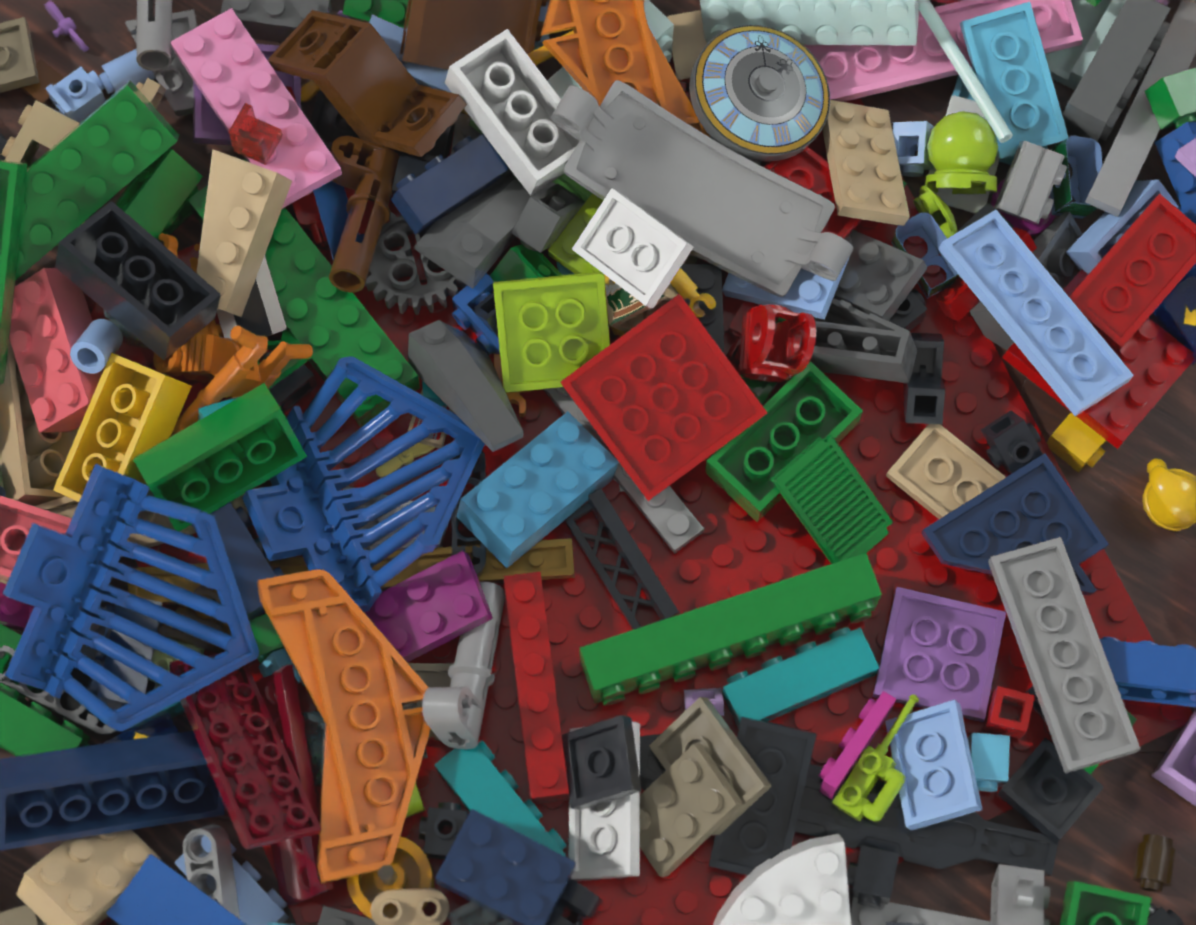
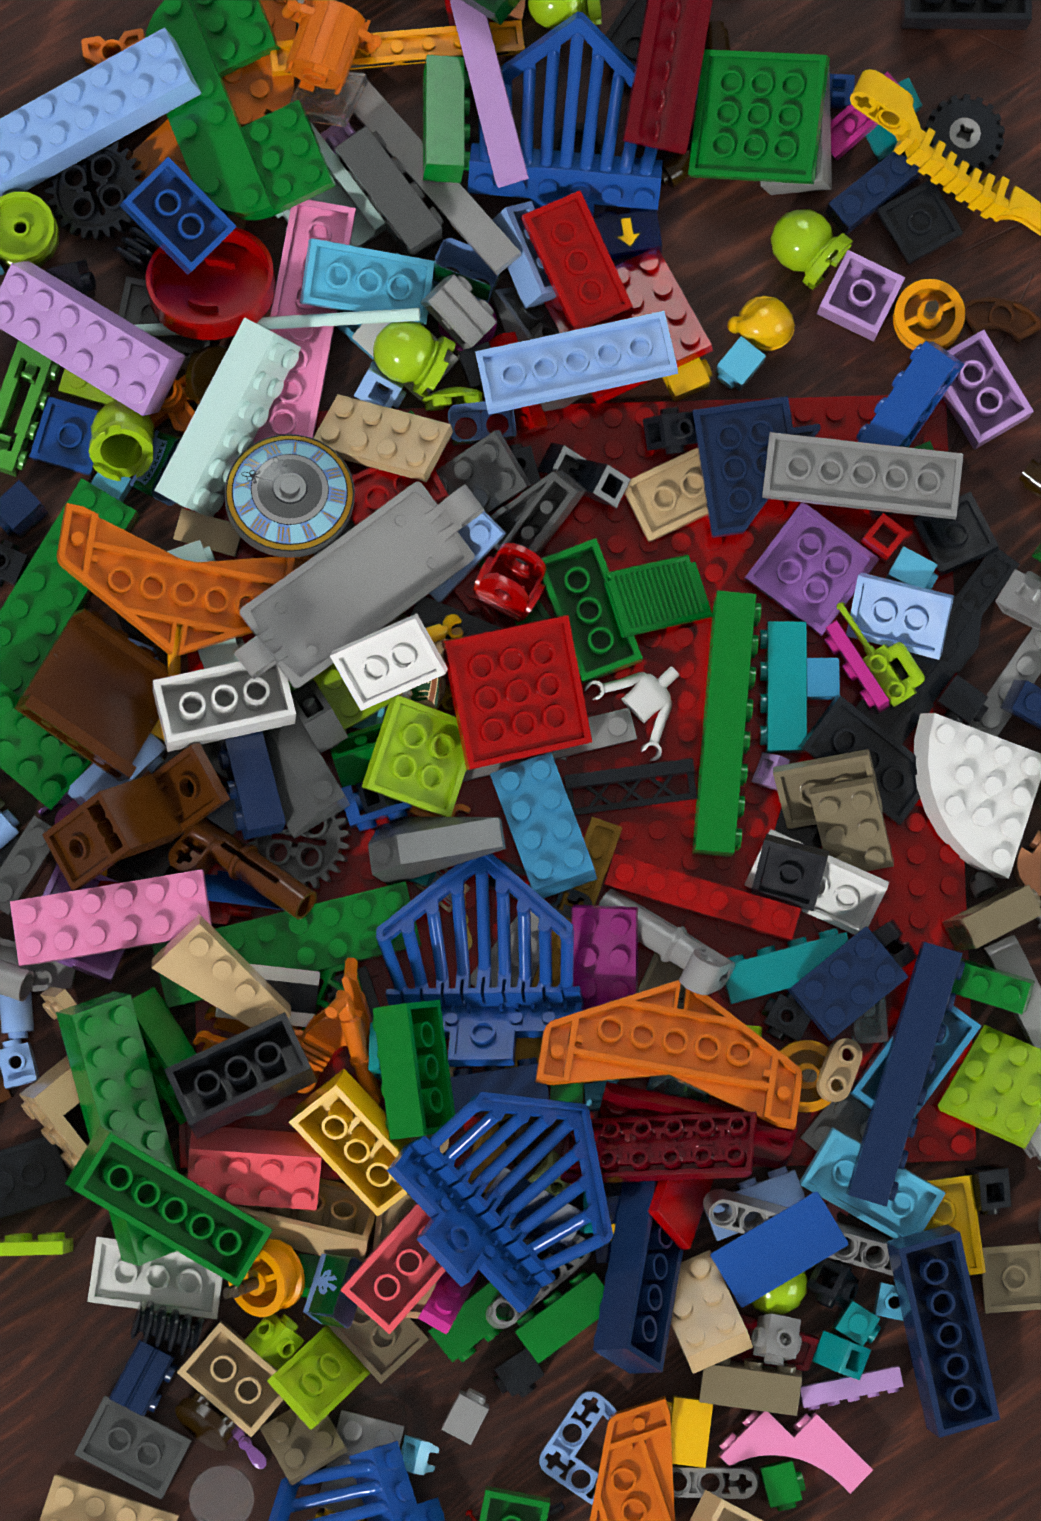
camera: 70 degrees left, 10 degrees up
light blue brick [70,319,123,374] -> none
clear red panel [229,103,283,165] -> none
none -> white piece [584,666,680,761]
none -> red tile [648,1179,714,1250]
none -> medium azure brick [716,336,766,391]
none -> dark azure panel [807,658,840,700]

